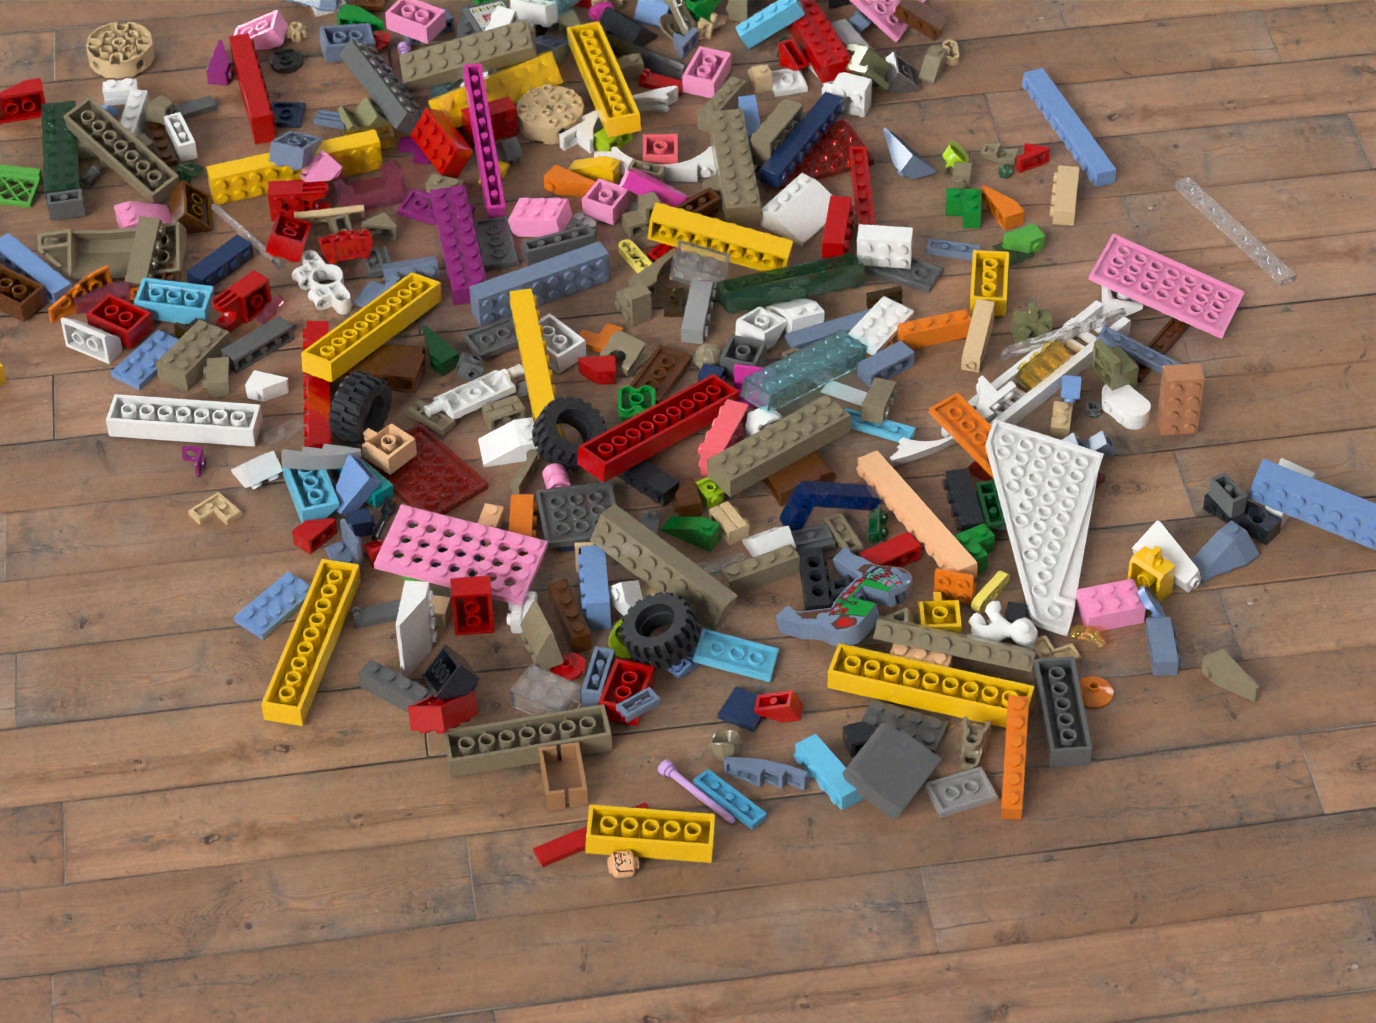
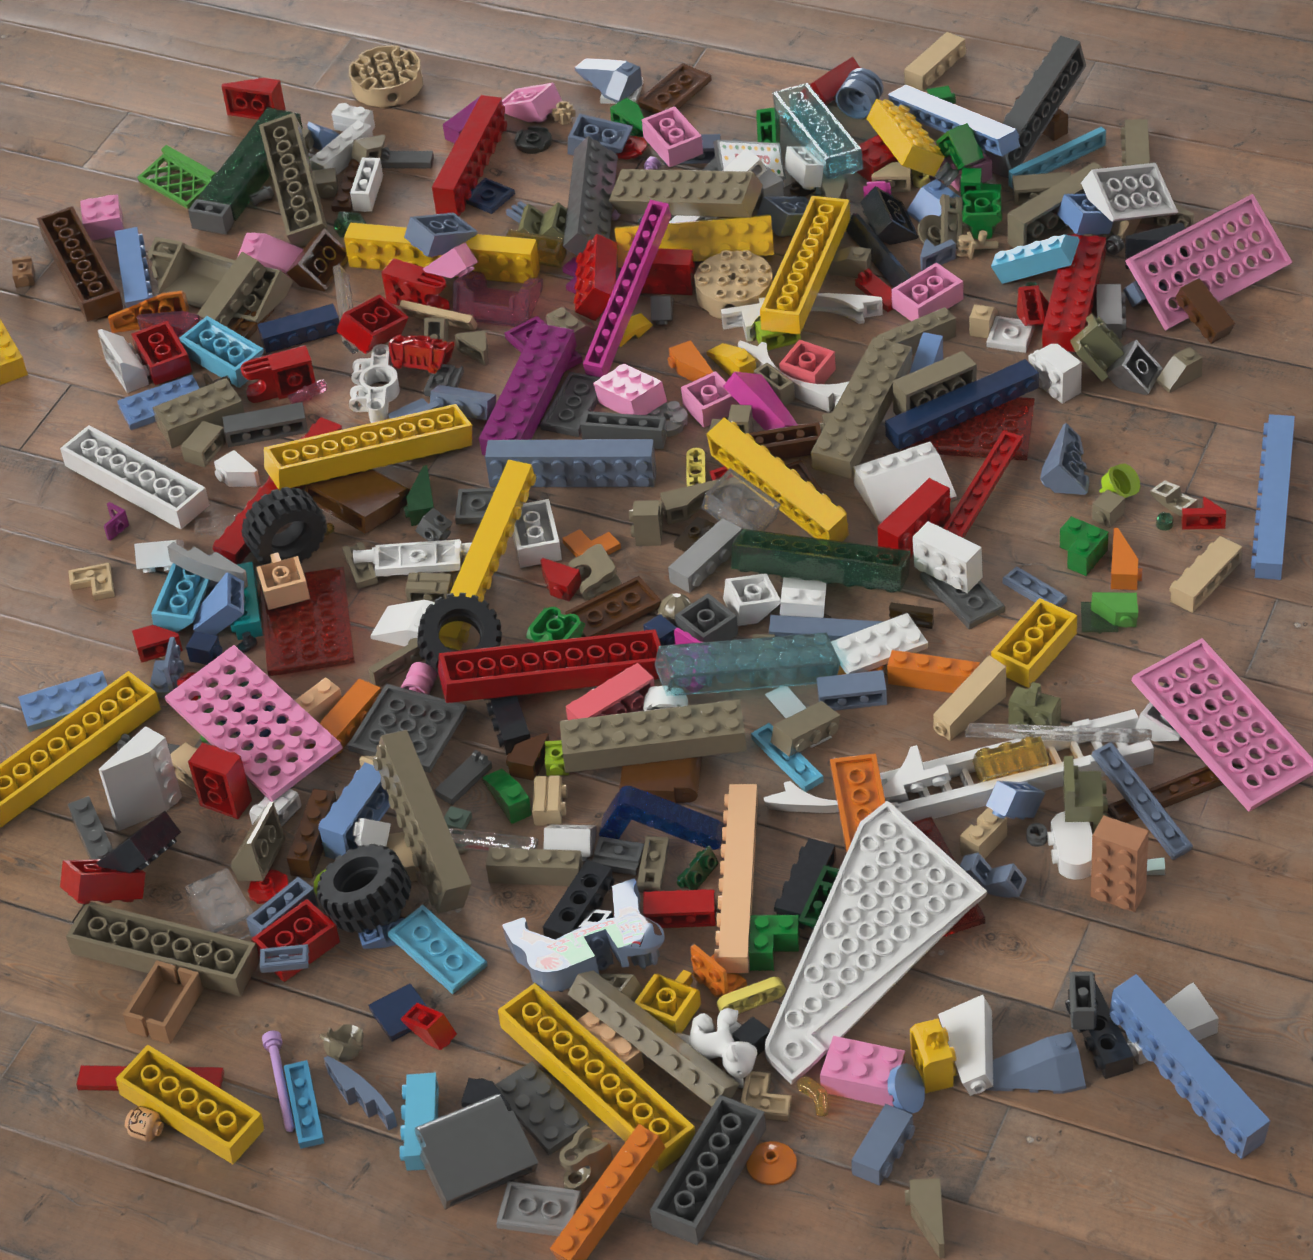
camera: 35 degrees right, 0 degrees up
tan beam [942,40,959,66] -> none

